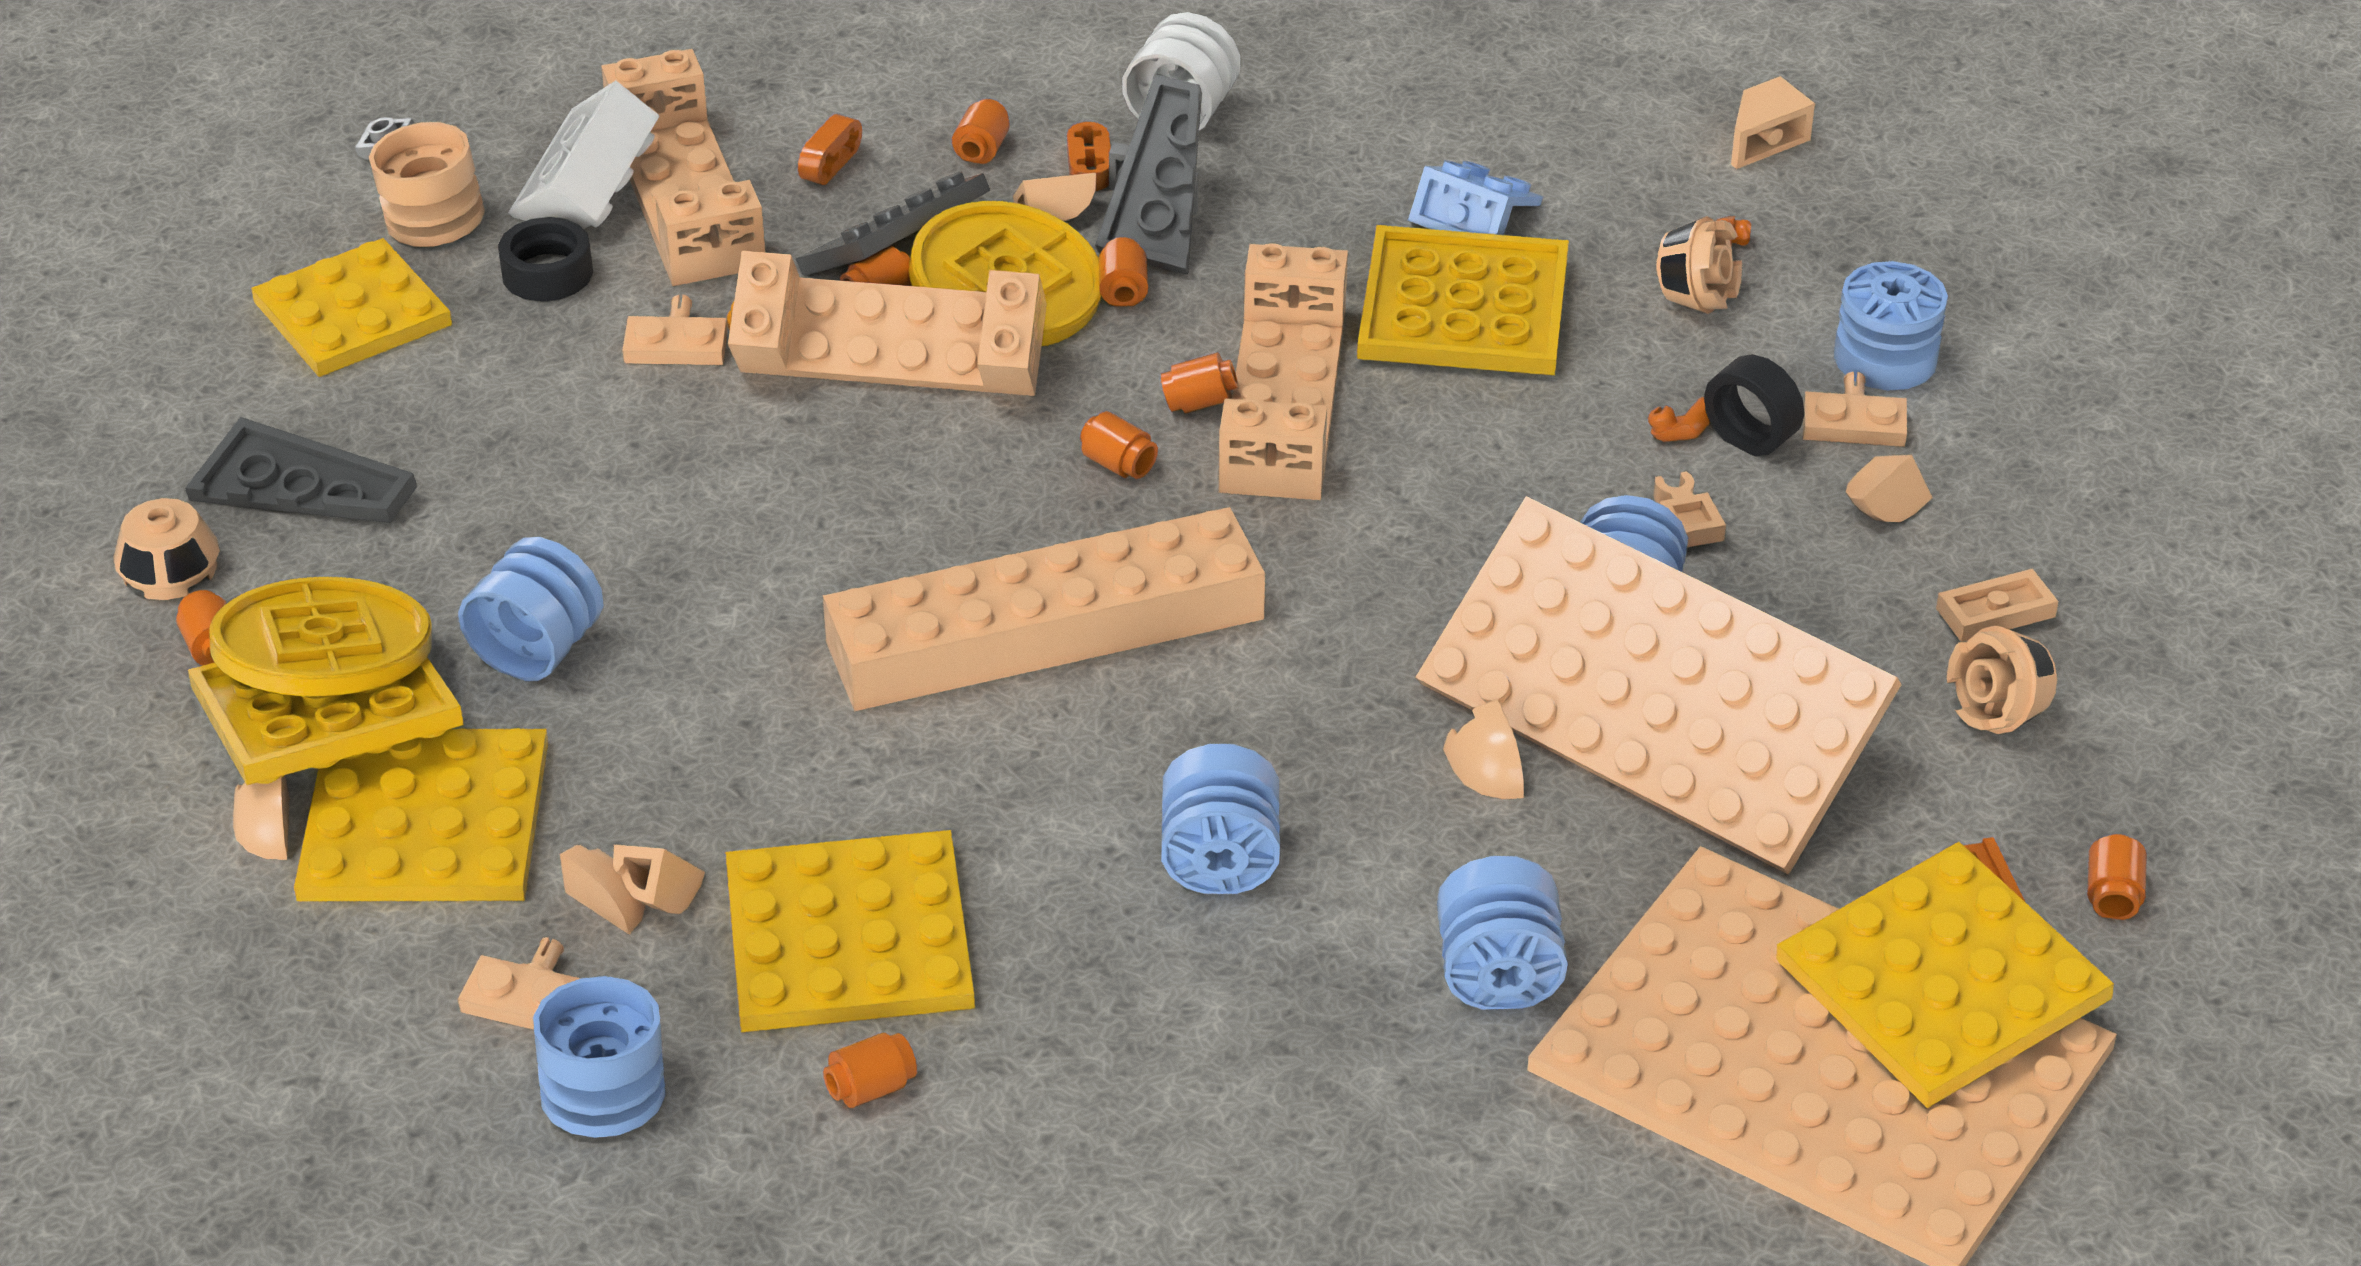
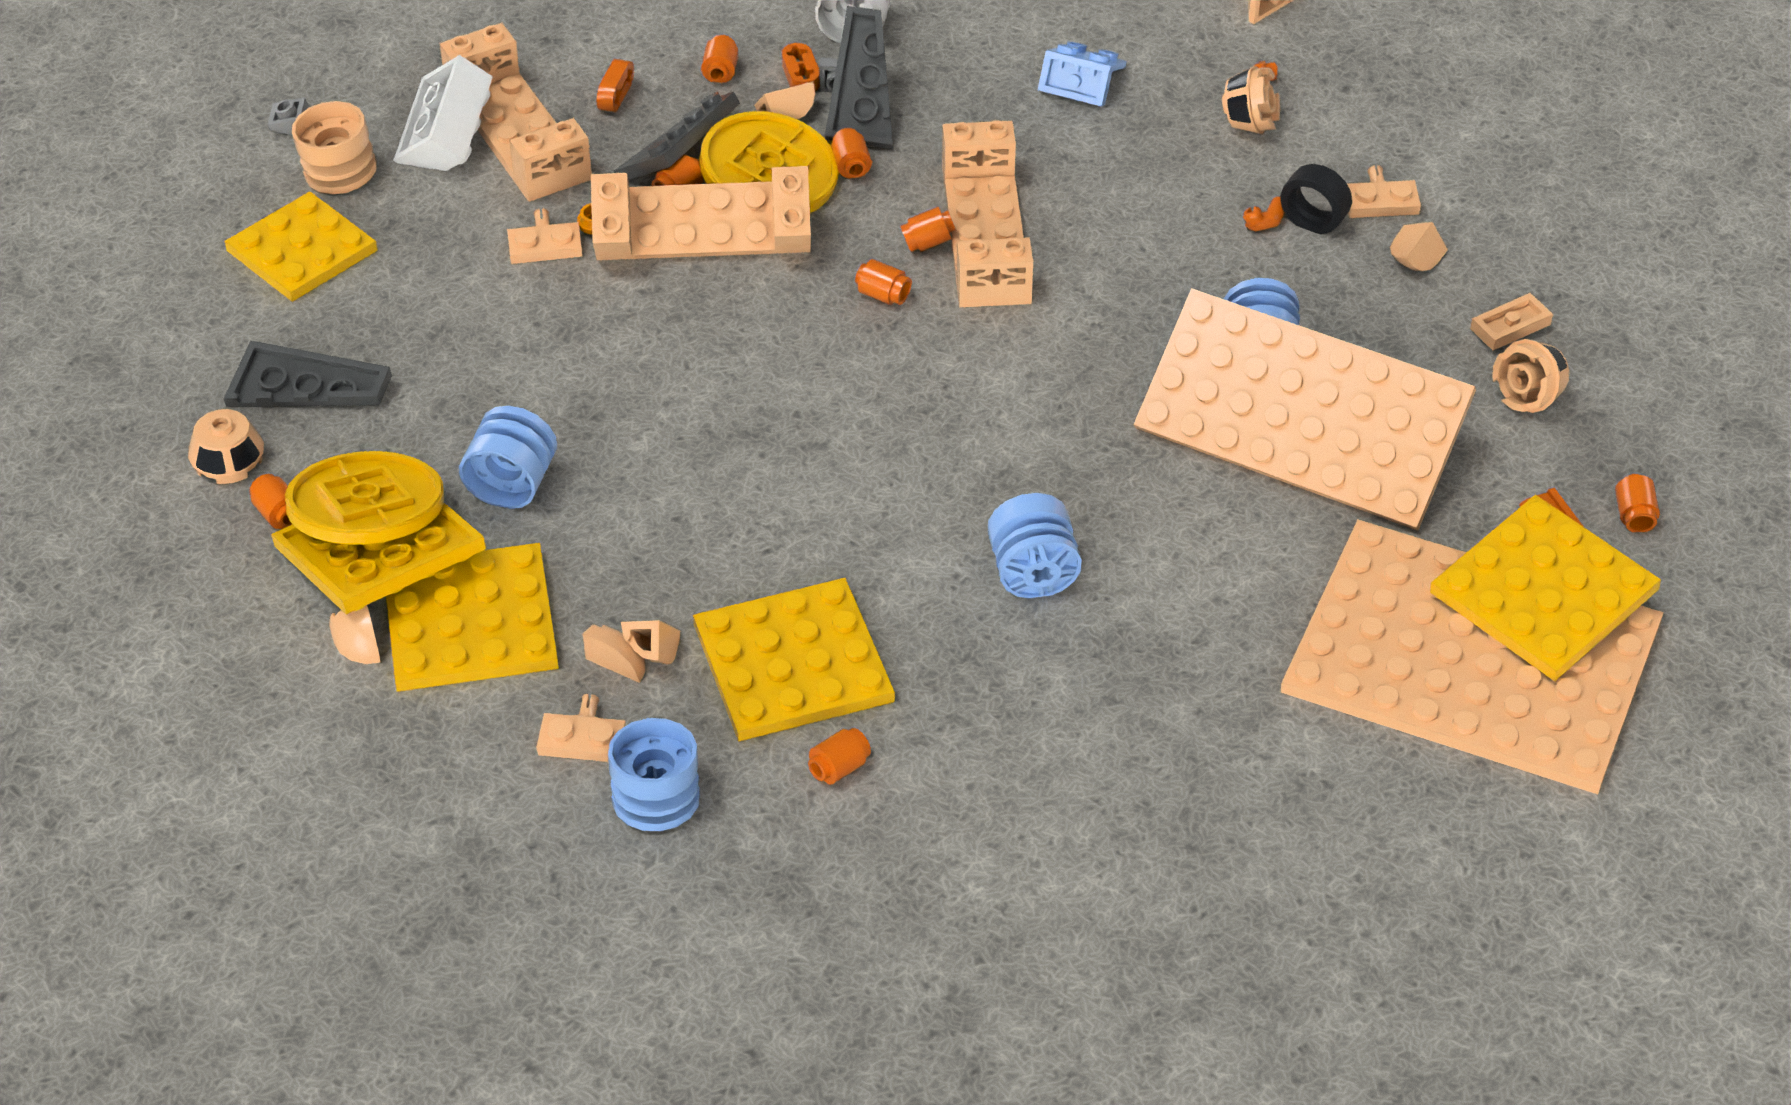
camera: 10 degrees left, 5 degrees up
black tyre [498,217,593,302] -> none
light nougat brick [823,507,1265,711] -> none
yellow plate [1357,225,1569,376] -> none
light blue wheel [1437,856,1568,1010] -> none
light nougat brick [1443,699,1524,799] -> none
light nougat plate [1653,471,1726,548] -> none
light blue wheel [1834,261,1948,391] -> none

